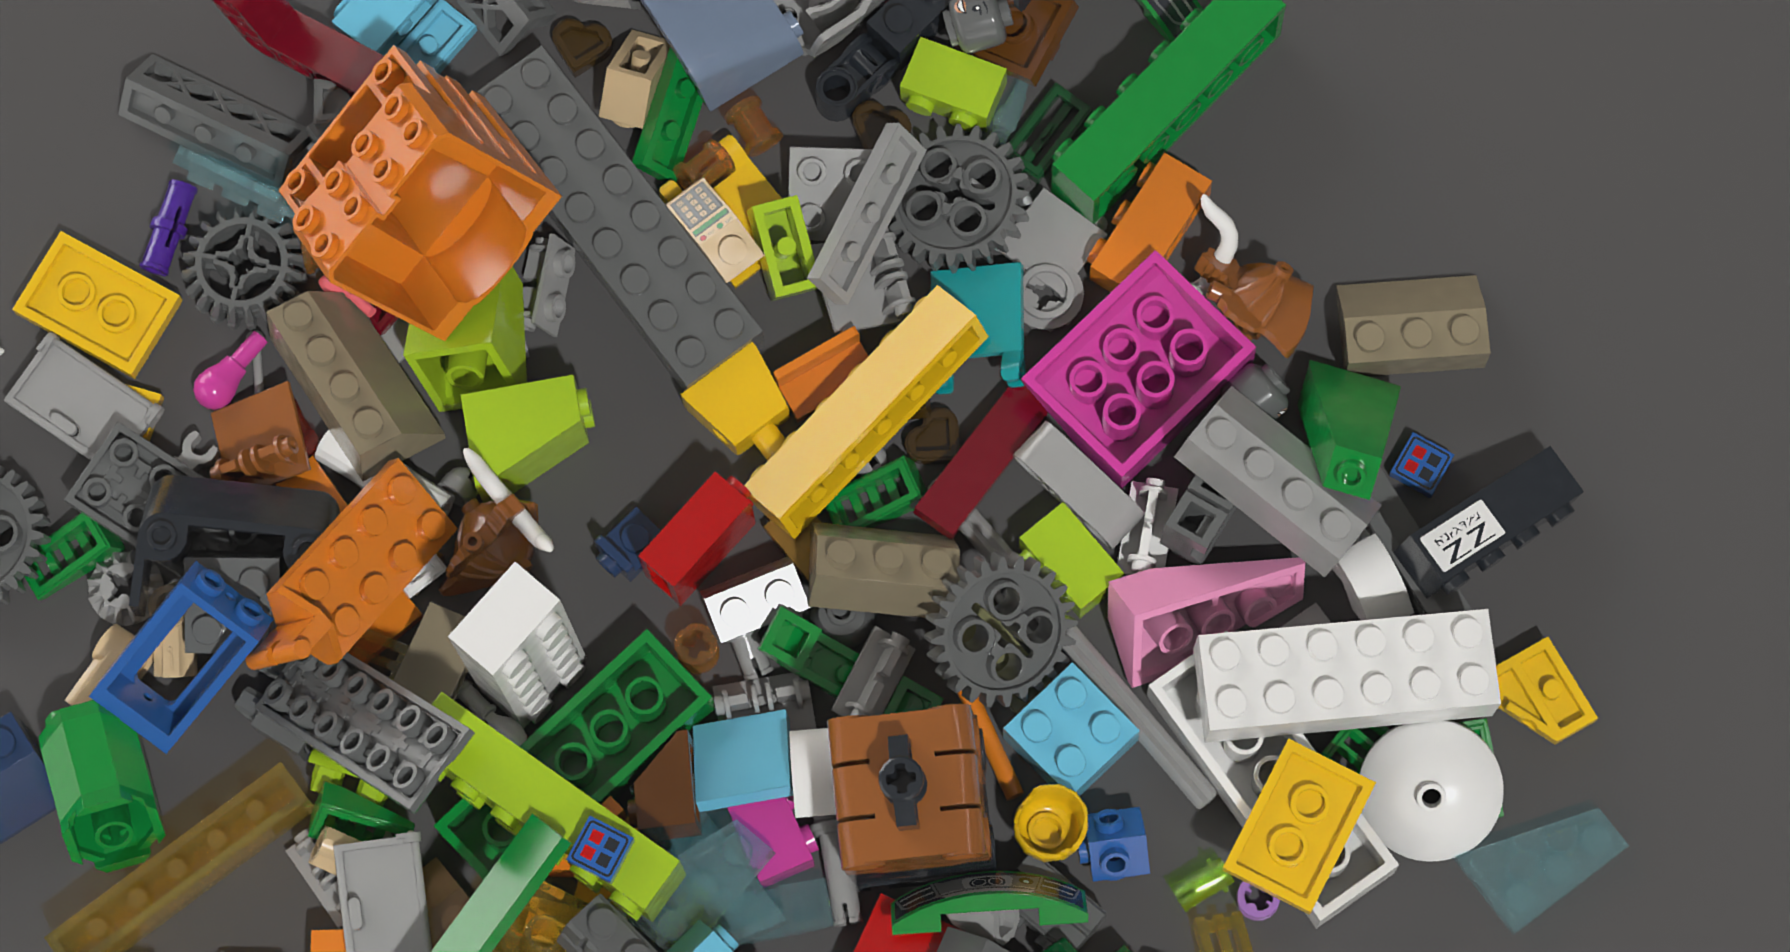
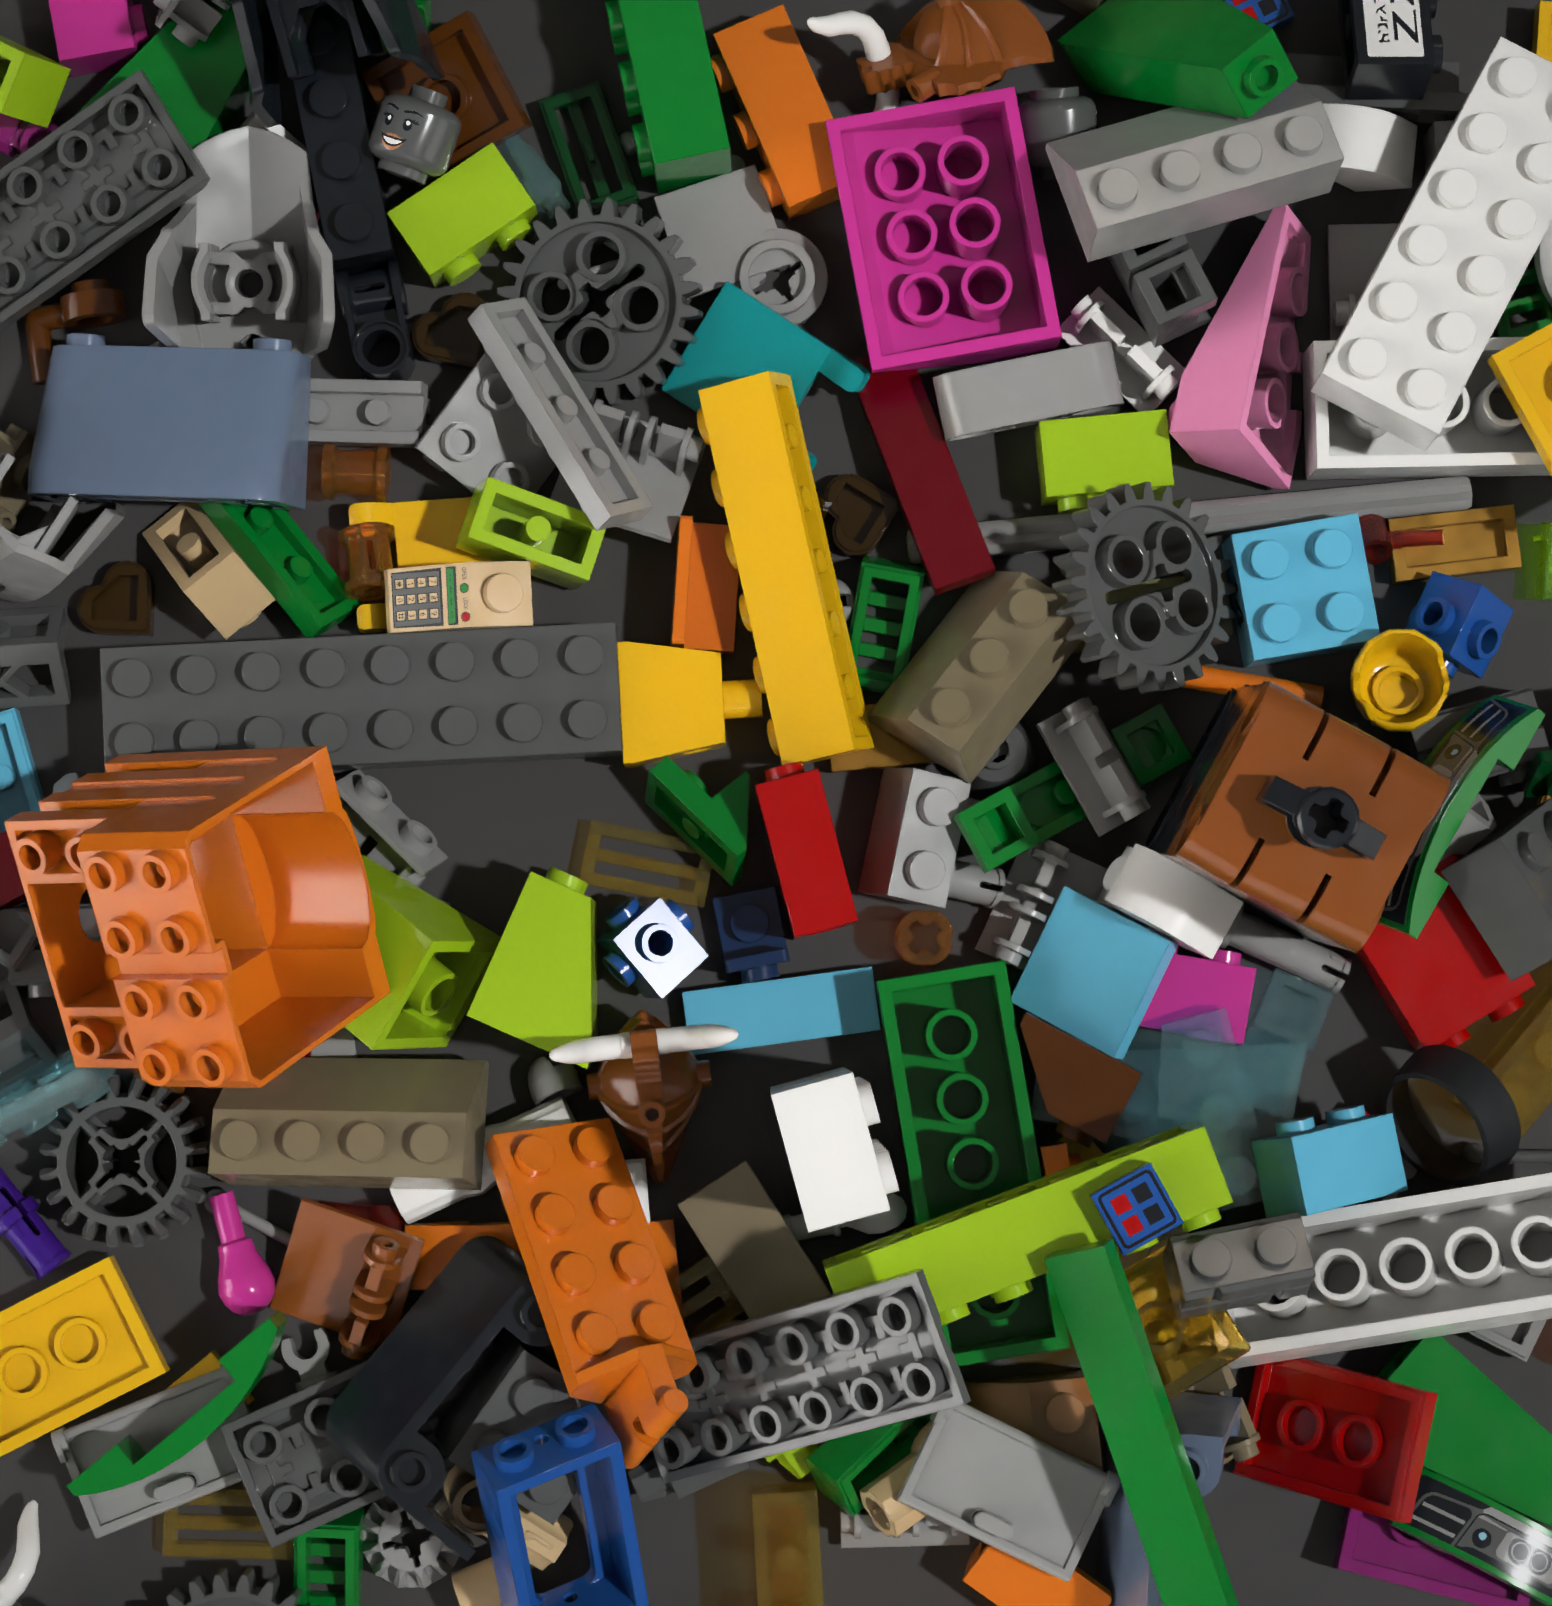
camera: 65 degrees left, 10 degrees up
none -> green slope [66,1310,287,1496]
none -> clear yellow tile [162,1490,294,1560]
none -> light grey hinge [308,378,431,448]
none -> clear yellow tile [579,820,712,908]
none -> brick [596,896,709,999]
none -> green slope [644,756,750,886]
none -> medium azure tile [682,967,881,1055]
none -> clear red hand [1359,514,1445,564]
none -> pearl gold tile [1384,504,1522,585]

